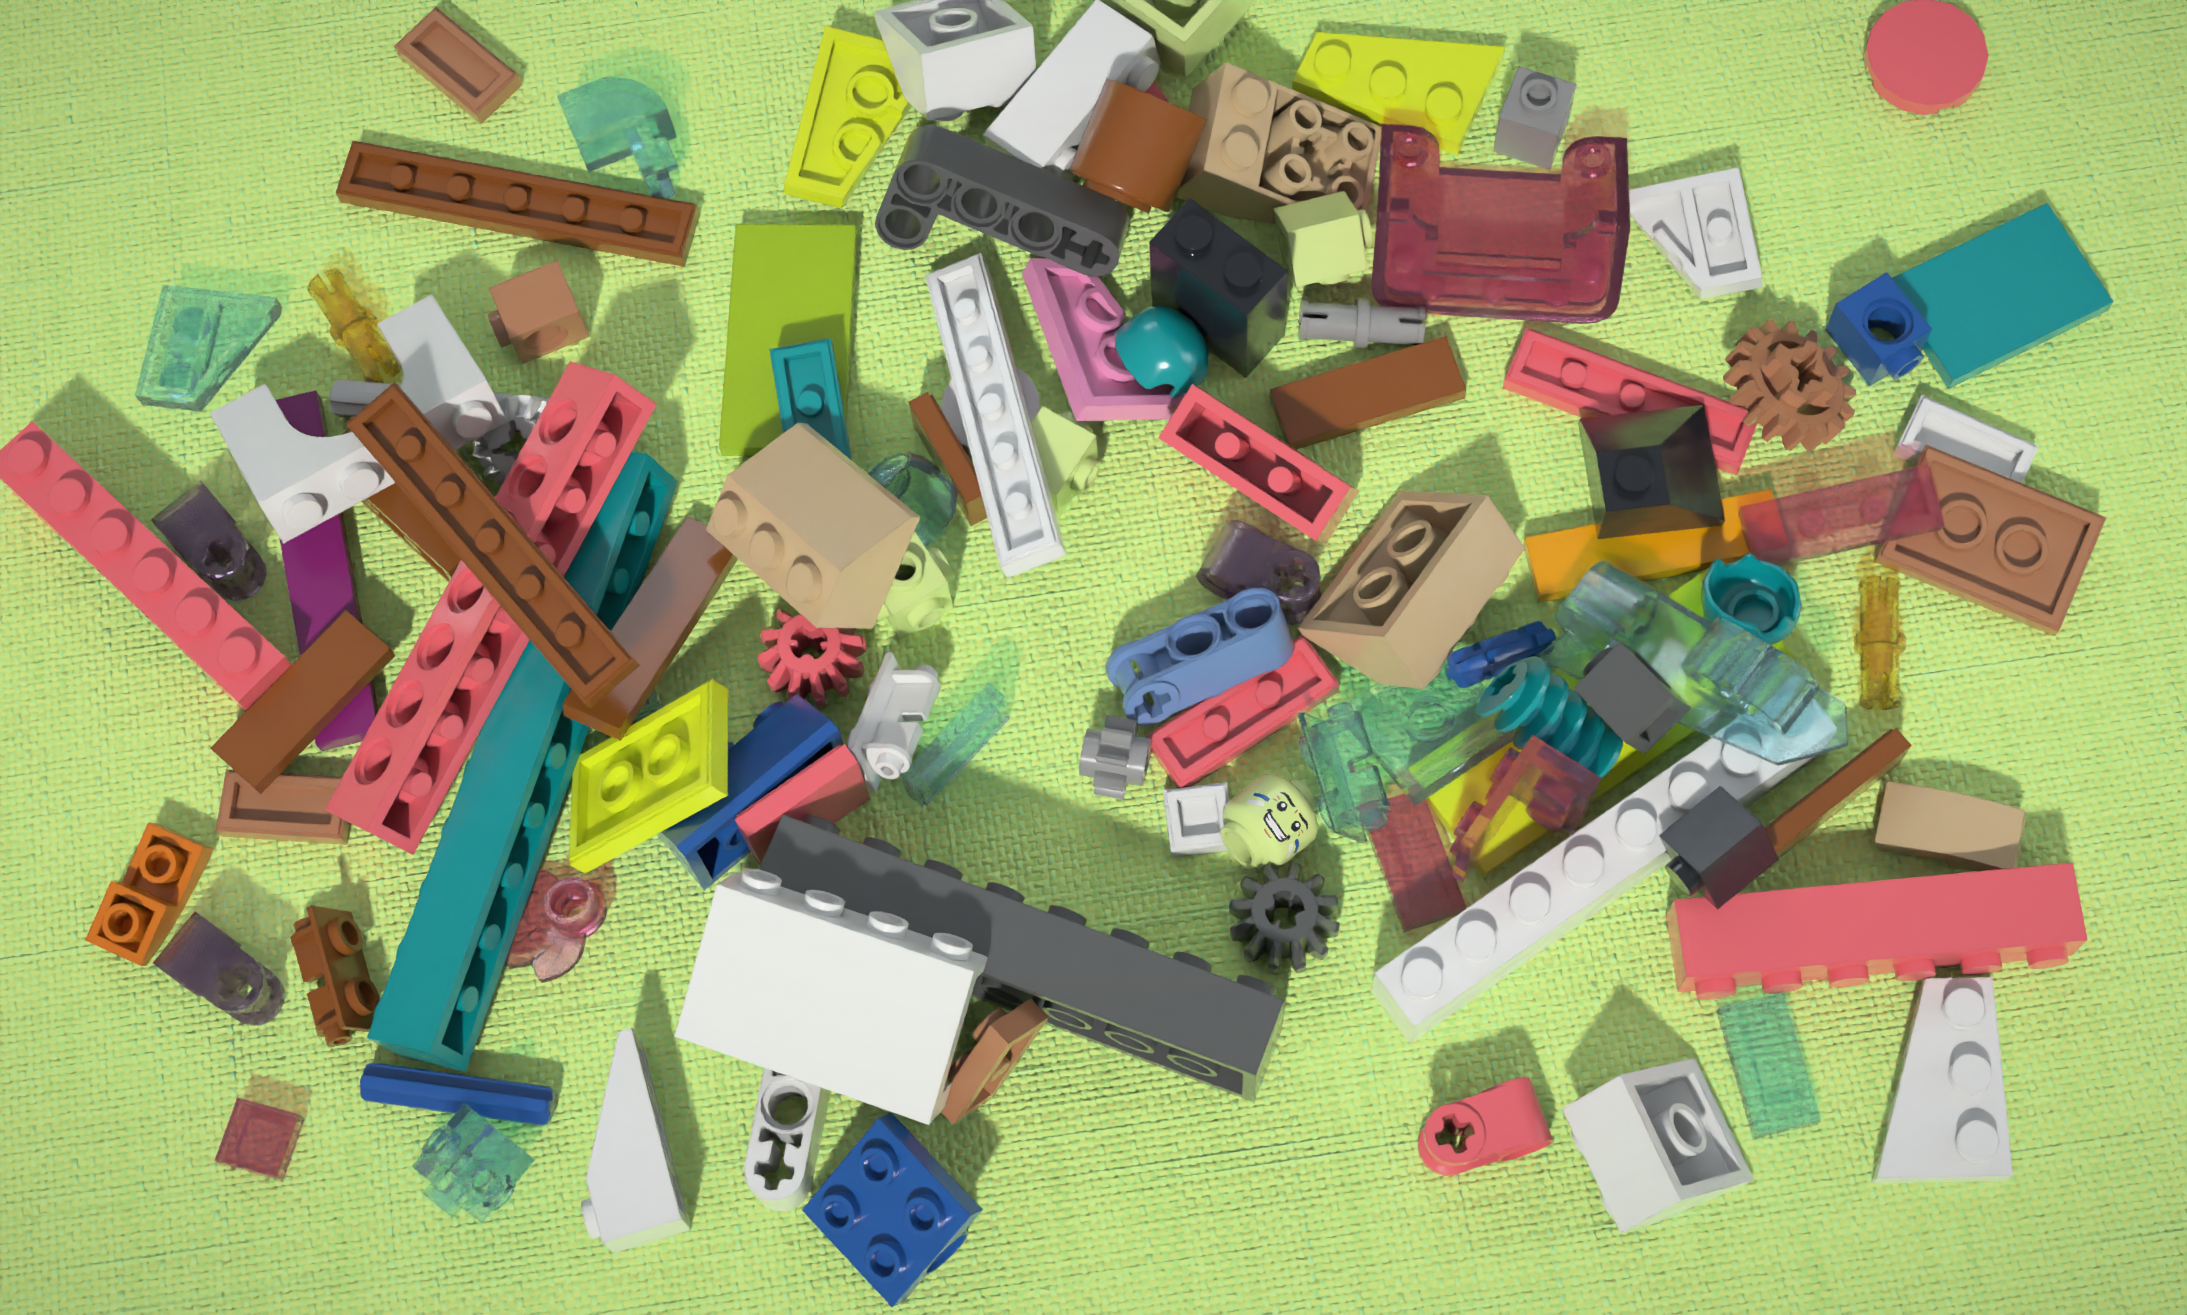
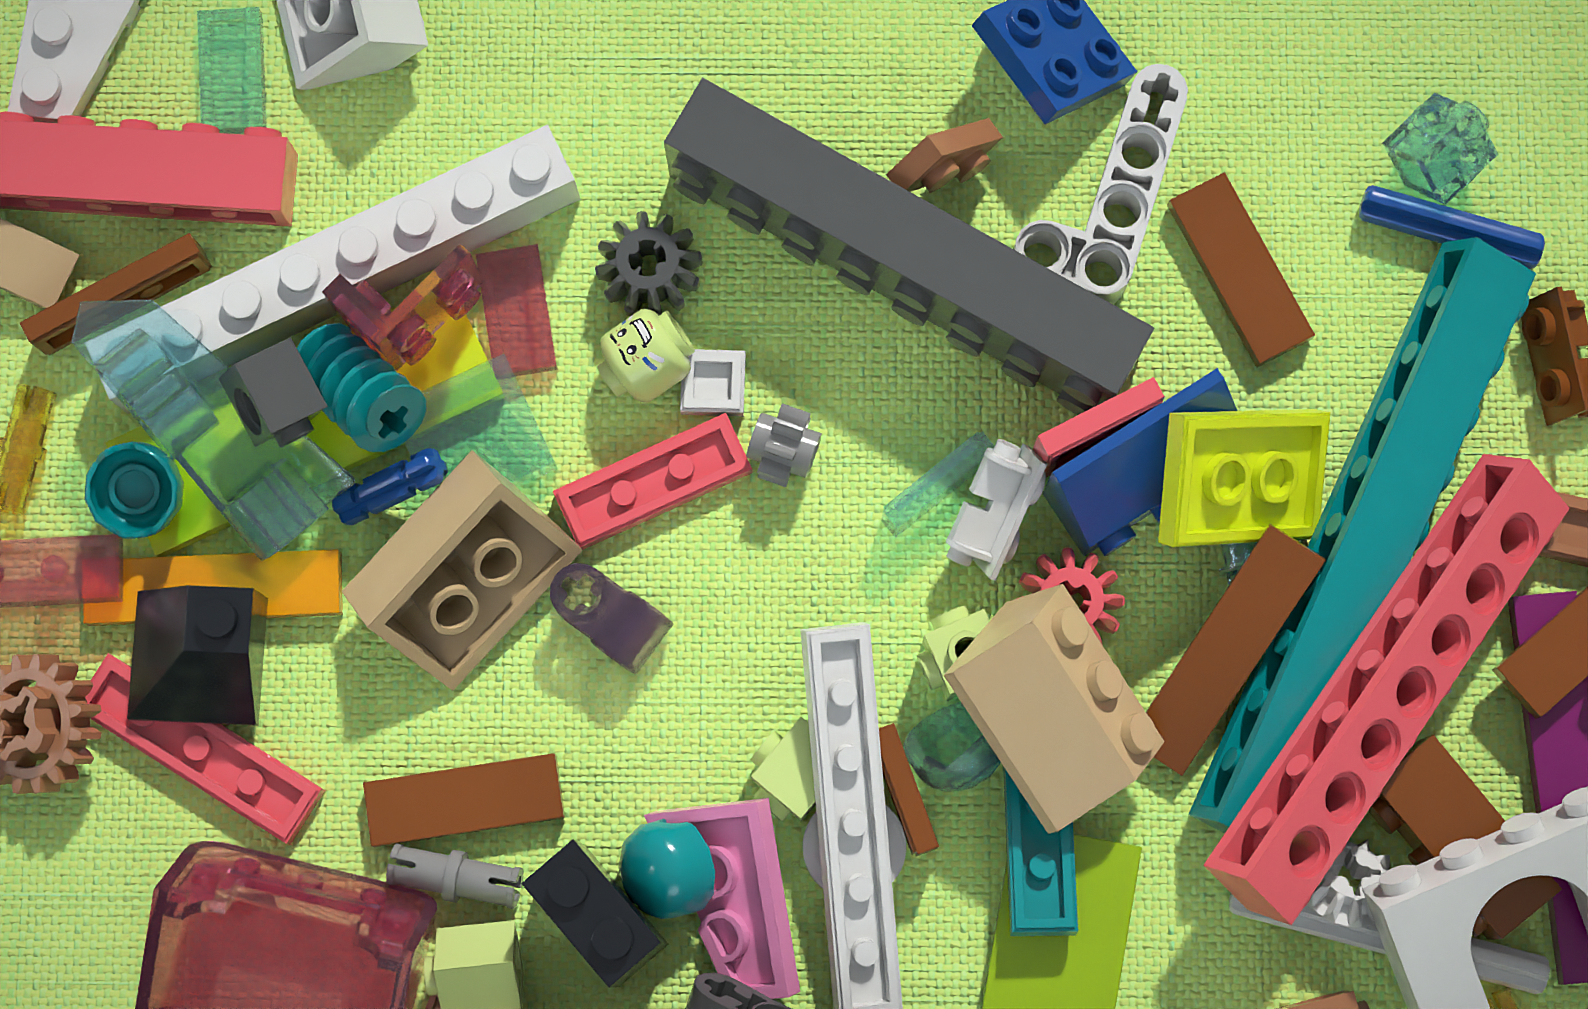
camera: 175 degrees left, 10 degrees up
dark orange tile [346,382,640,708] -> none
clear pink plate [504,870,608,983] -> none
white slope [581,1028,691,1253] -> none
white panel [675,868,988,1125] -> none
medium blue piece [1105,588,1295,725] -> none
coral brick [1158,384,1360,544] -> none
clear light blue hinge [1297,702,1391,843] -> none
coral piece [1417,1077,1554,1176] -> none
white wing [1621,167,1763,300] -> none
black brick [1659,786,1779,910] -> none
none -> dark orange tile [1167,172,1315,368]

